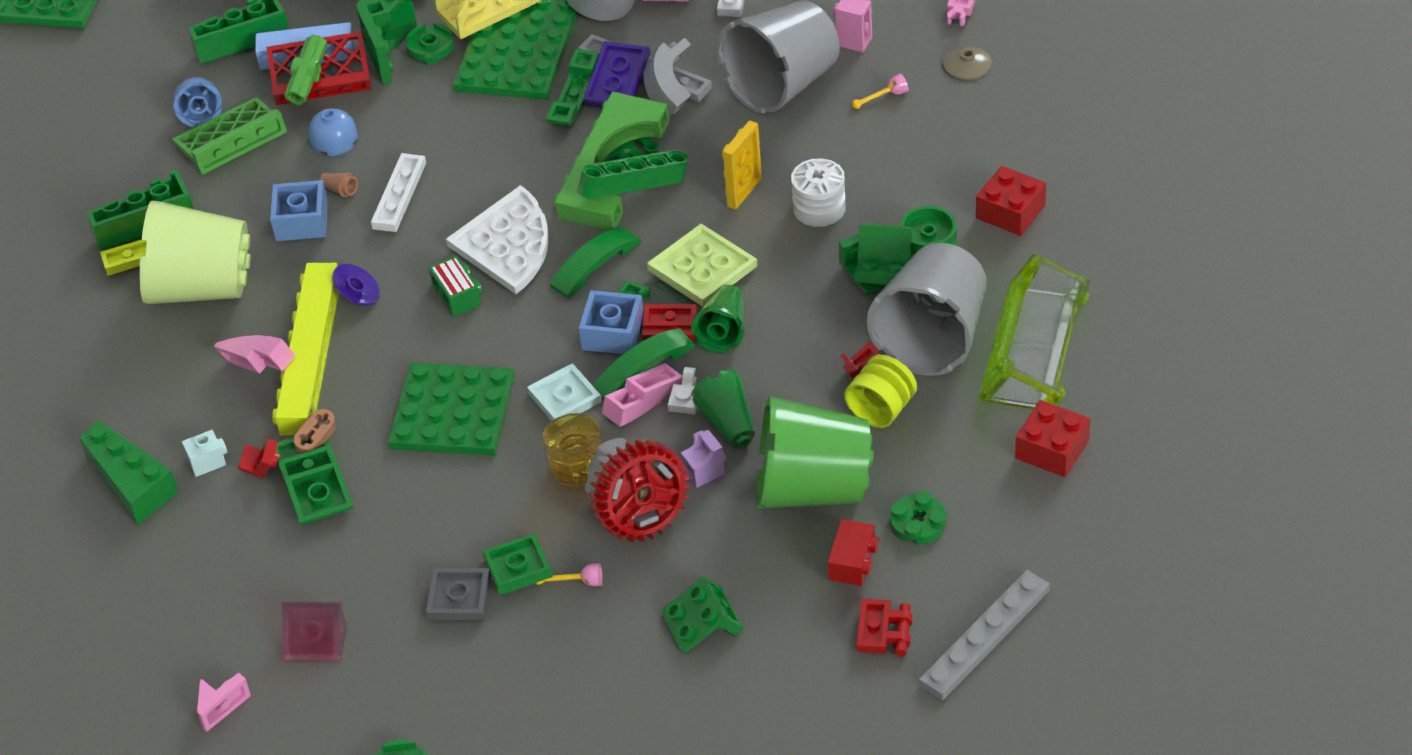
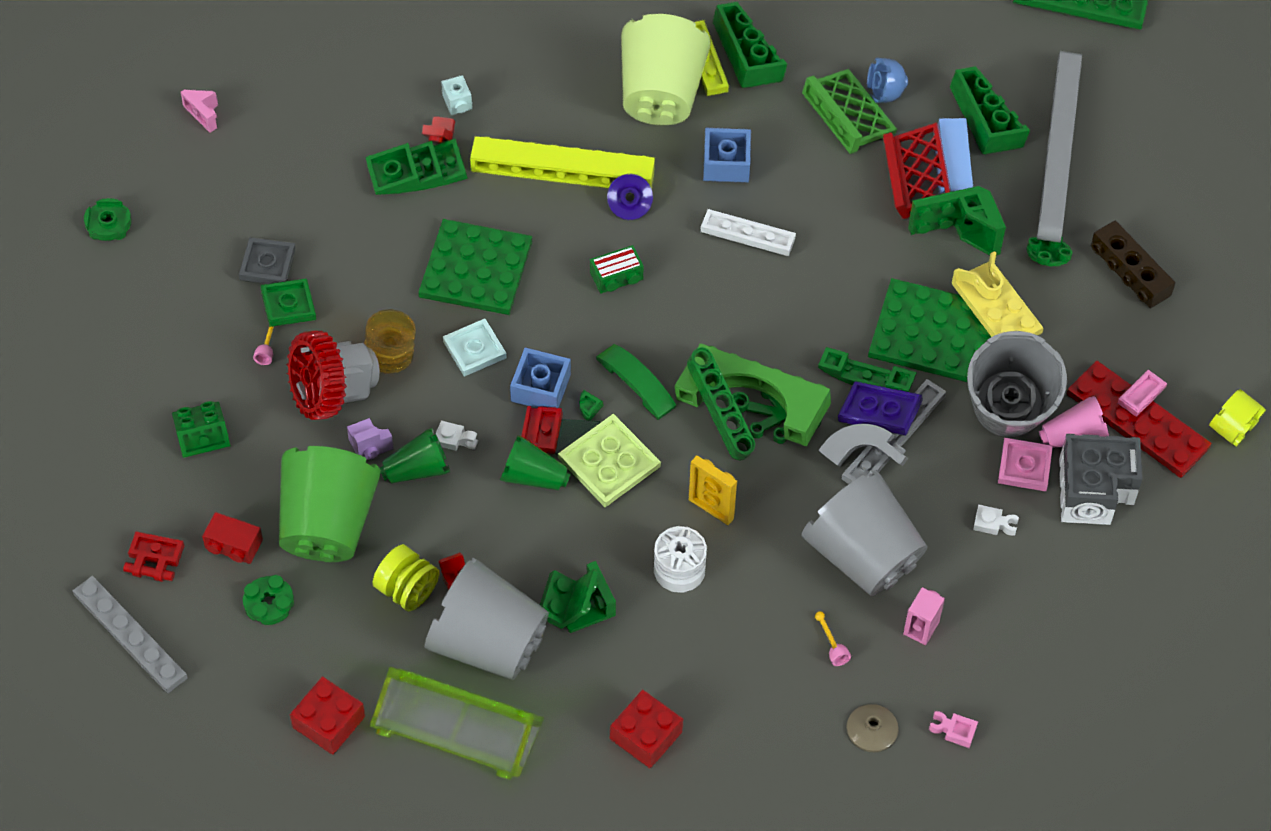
camera: 90 degrees right, 10 degrees up
green wedge [79,421,178,525] -> none
bright pink slope [214,335,296,374] -> none
clear pink slope [282,602,347,660] -> none
bright green piece [285,34,327,105] -> none
nougat beam [294,409,336,454] -> none
medium blue cylinder [308,108,358,156] -> none
nougat cone [320,173,358,197] -> none
green plate [406,23,455,65] -> none
white plate [446,185,549,294] -> none
green slope [593,328,695,400] -> none
bright pink slope [602,363,682,427] -> none
green wheel [900,206,957,258] -> none

